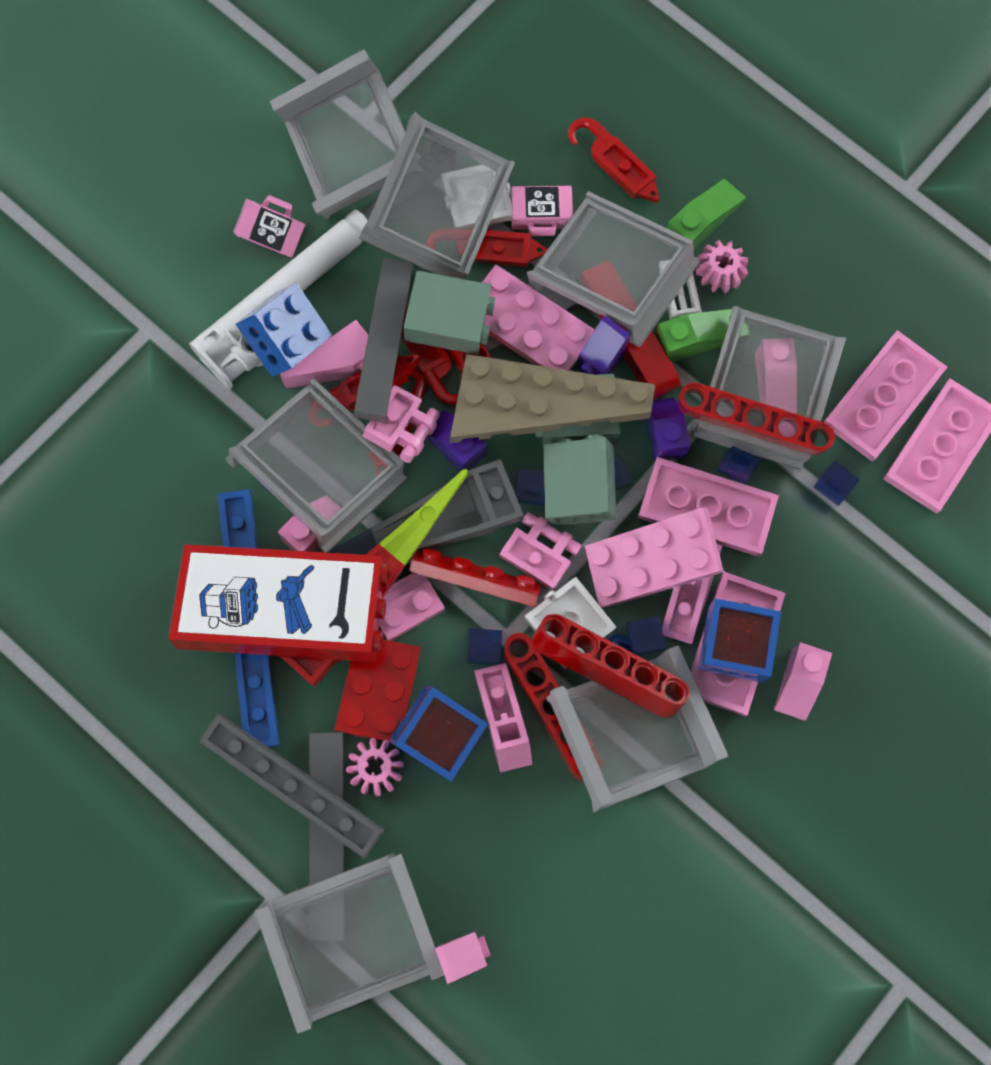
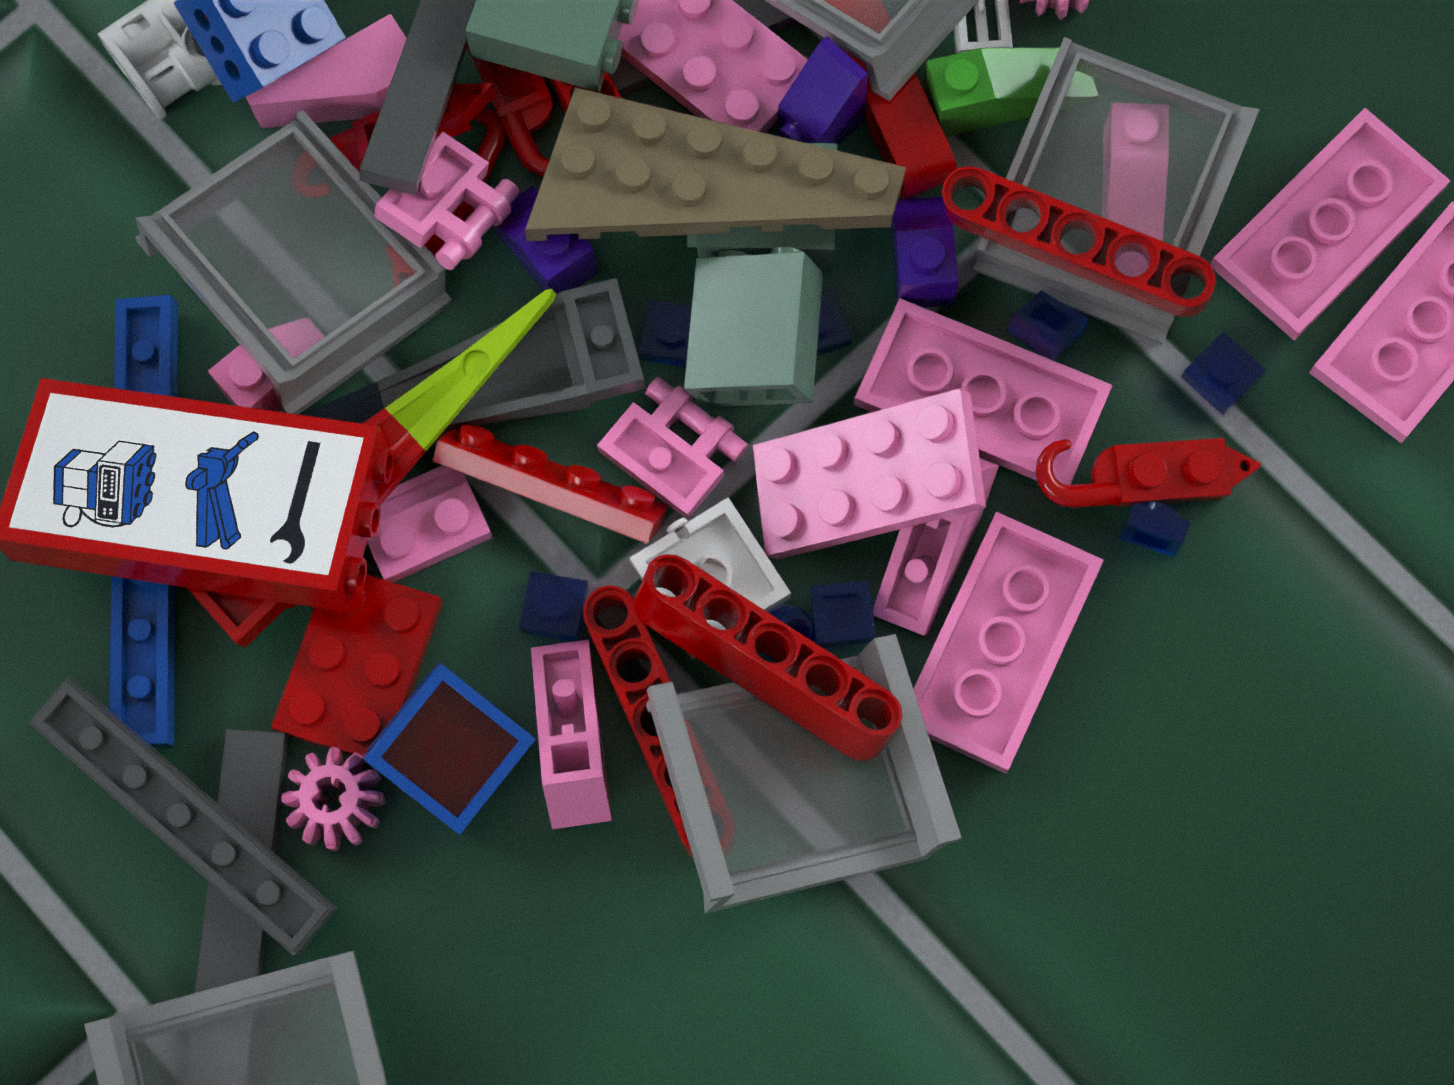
camera: 15 degrees right, 0 degrees up
piece [698,598,781,683] -> none
bright pink slope [774,642,832,721] -> none
none -> red plate [1035,438,1261,508]
none -> clear blue plate [1119,501,1190,557]

